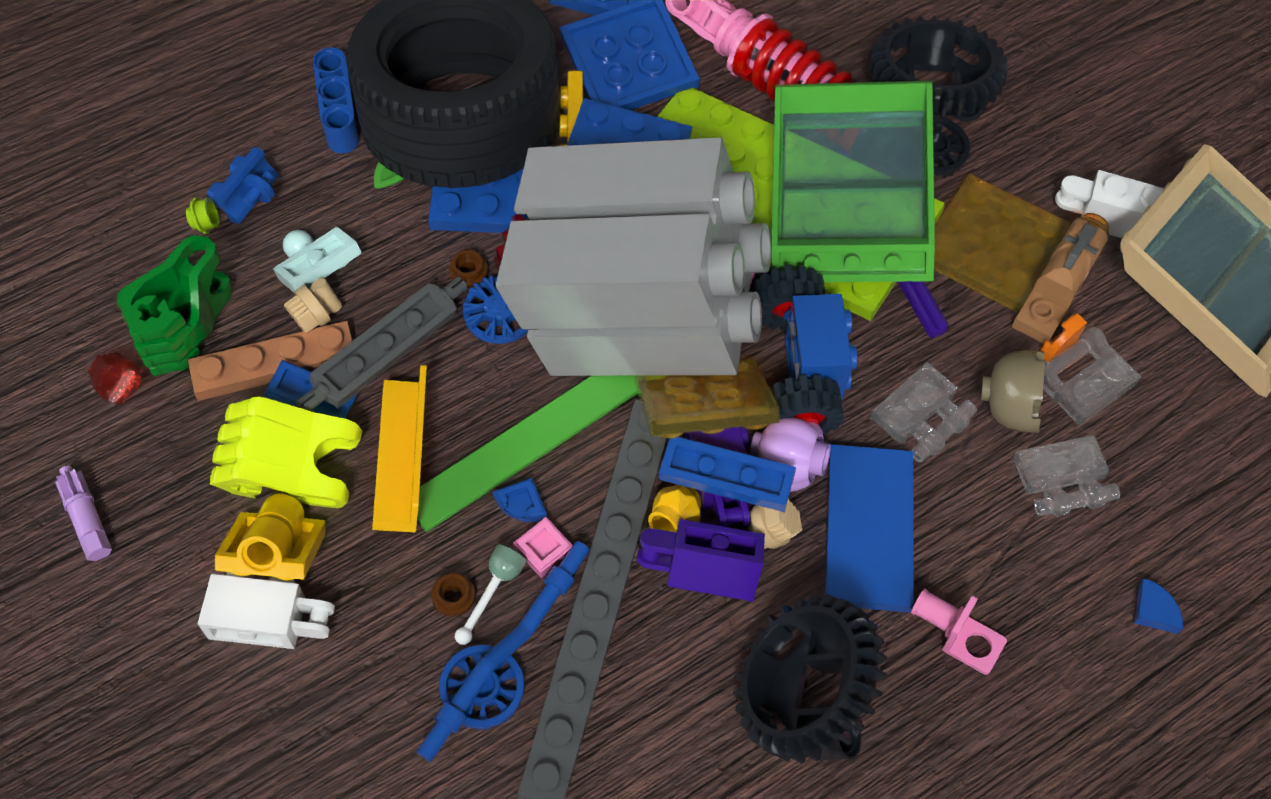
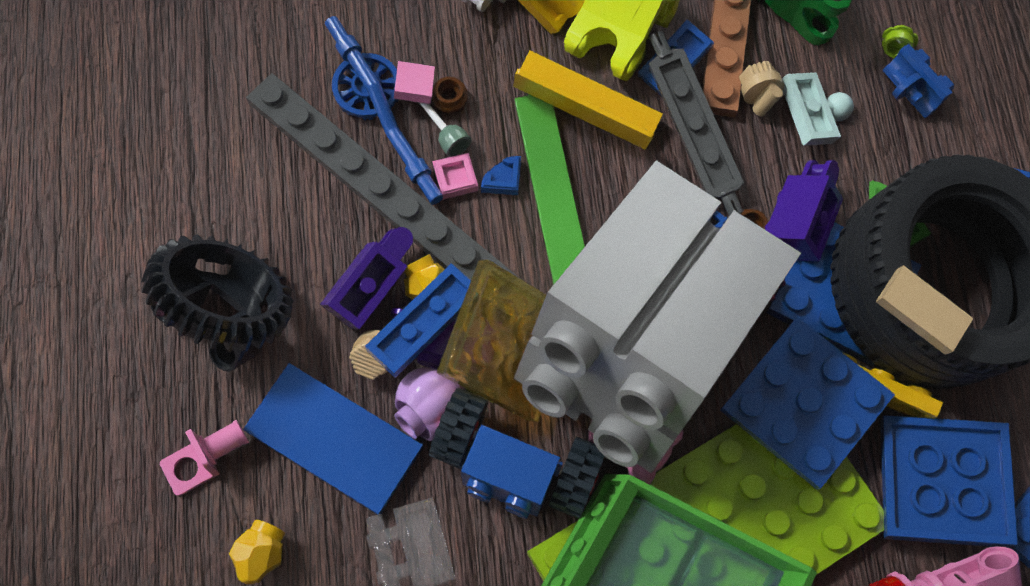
camera: 115 degrees right, 10 degrees up
none -> yellow rock [229,520,285,585]
none -> bright pink tile [393,61,435,104]
none -> dark purple brick [765,160,843,262]
none -> tan tile [876,265,973,355]

